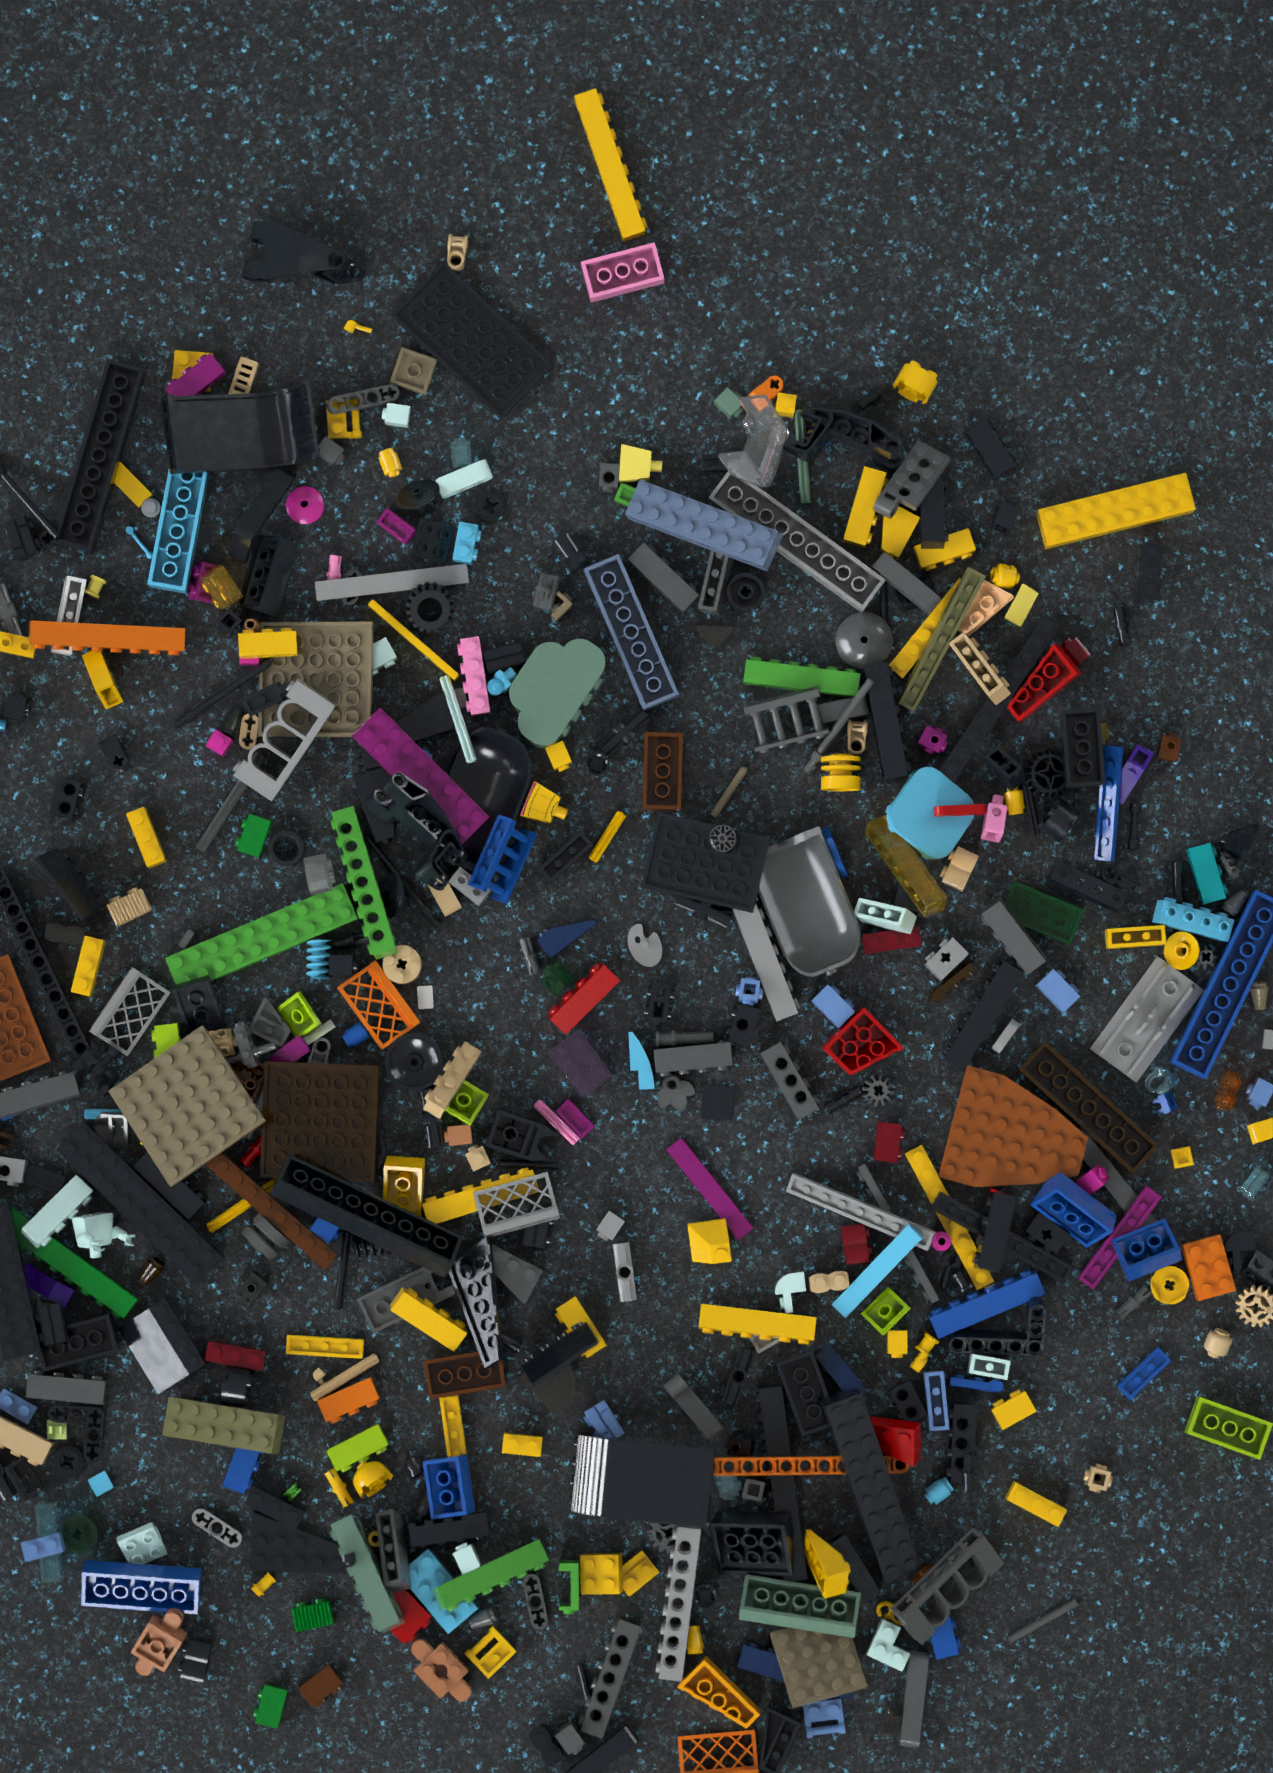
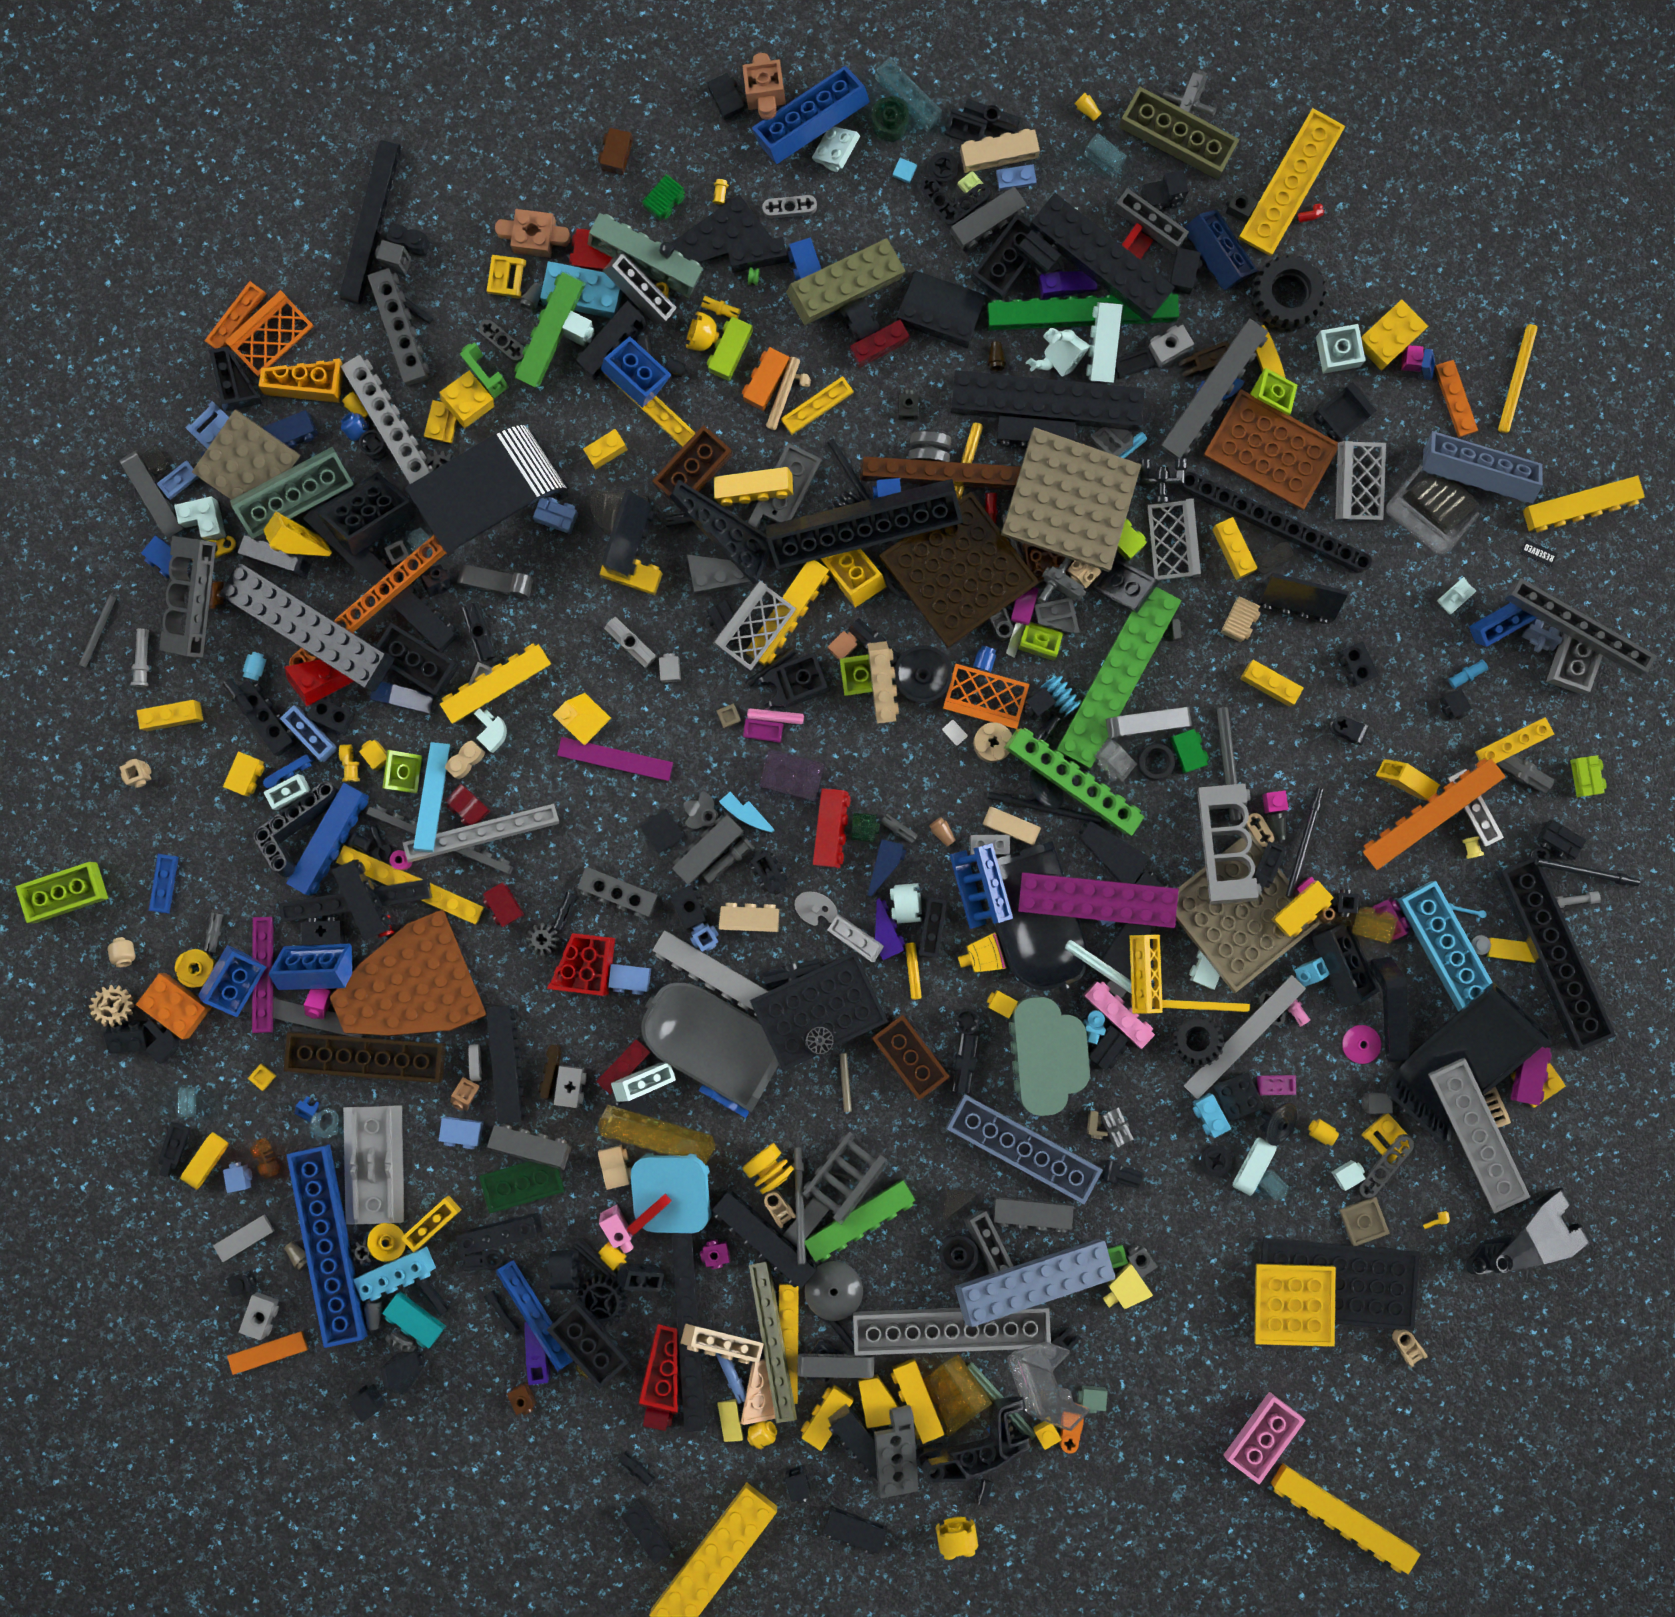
camera: 150 degrees right, 0 degrees up
medium blue brick [21,1531,66,1562] -> none
green brick [253,1683,288,1729] -> none
black piece [365,772,467,891] -> none
tan brick [465,1144,491,1172] -> none
none -> light grey pin [130,629,149,688]
none -> medium blue plate [157,460,199,500]
none -> blue head [341,412,370,441]
none -> medium nougat bracket [450,1077,480,1111]
none -> dark tan tile [716,703,741,729]
none -> medium blue pin [716,1353,746,1404]
none -> tan slope [719,903,780,932]
none -> light grey tile [827,914,884,962]
none -> dark purple slope [875,898,905,960]
none -> light aqua brick [890,883,922,923]
none -> clear yellow wedge [924,1354,993,1437]
none -> medium nougat cone [929,817,956,846]
none -> beam [1105,707,1192,739]
none -> yellow fence [1130,935,1162,1013]
none -> yellow plate [1254,1264,1336,1346]
none -> medium azure brick [1294,957,1330,987]
none -> light grey plate [1428,1058,1530,1213]
none -> light grey bar [1556,891,1601,908]

